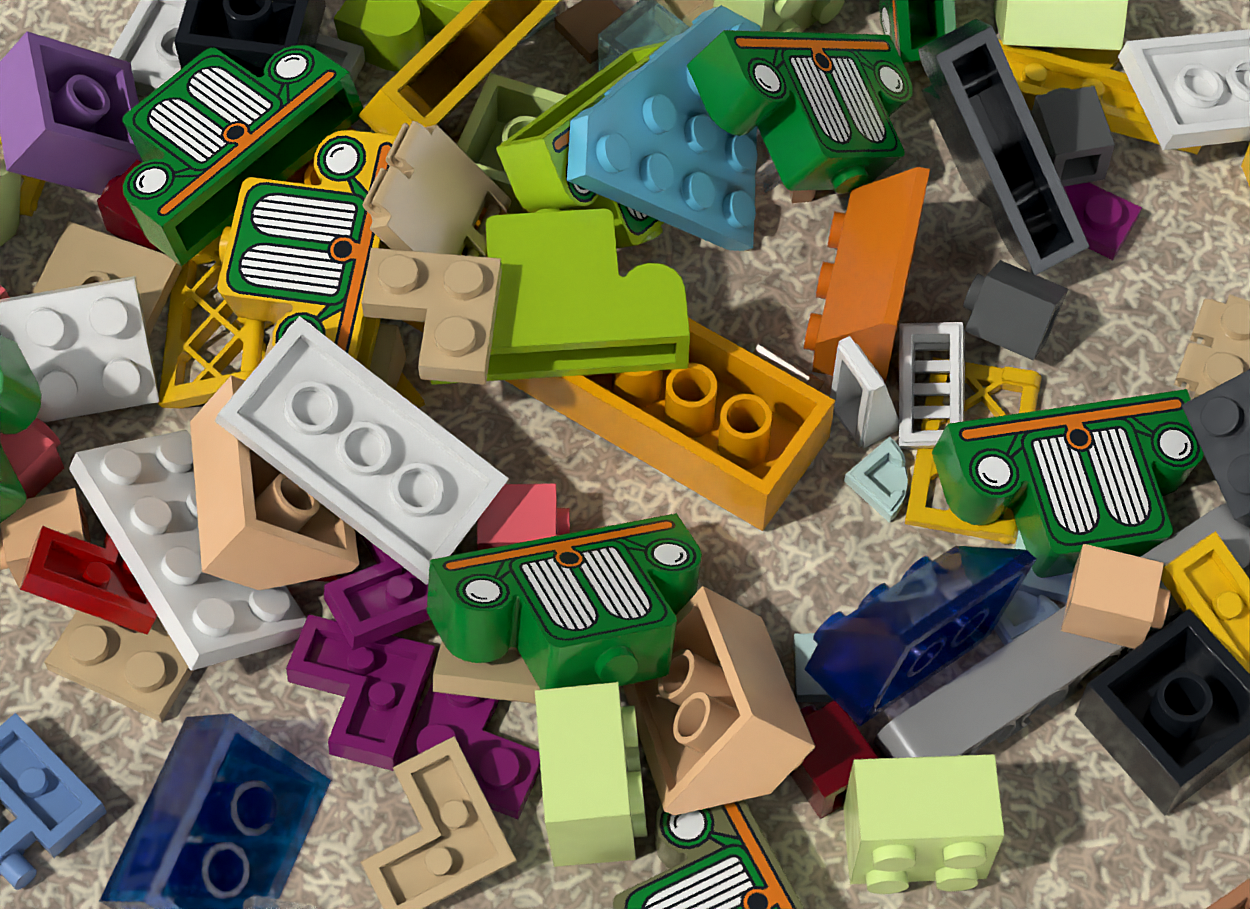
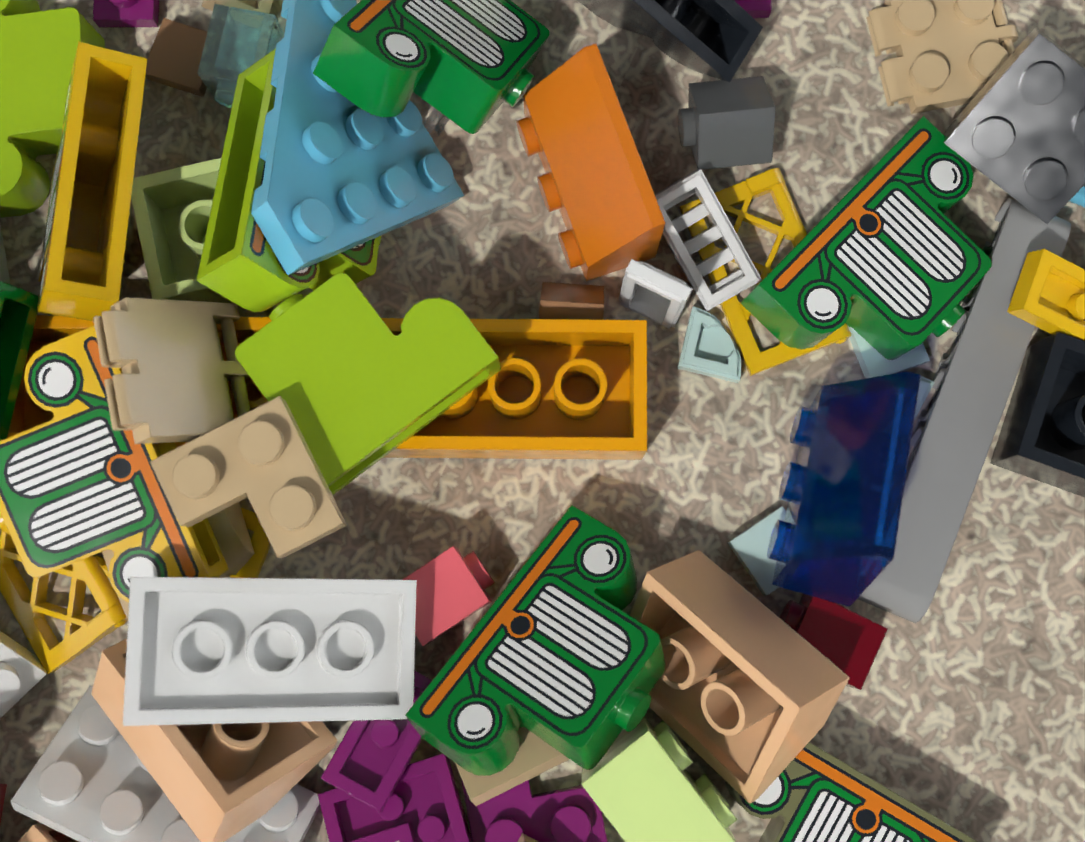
camera: 30 degrees left, 20 degrees up
yellowish green brick [843,754,1004,894] -> none
light nougat brick [1061,544,1170,649] -> none

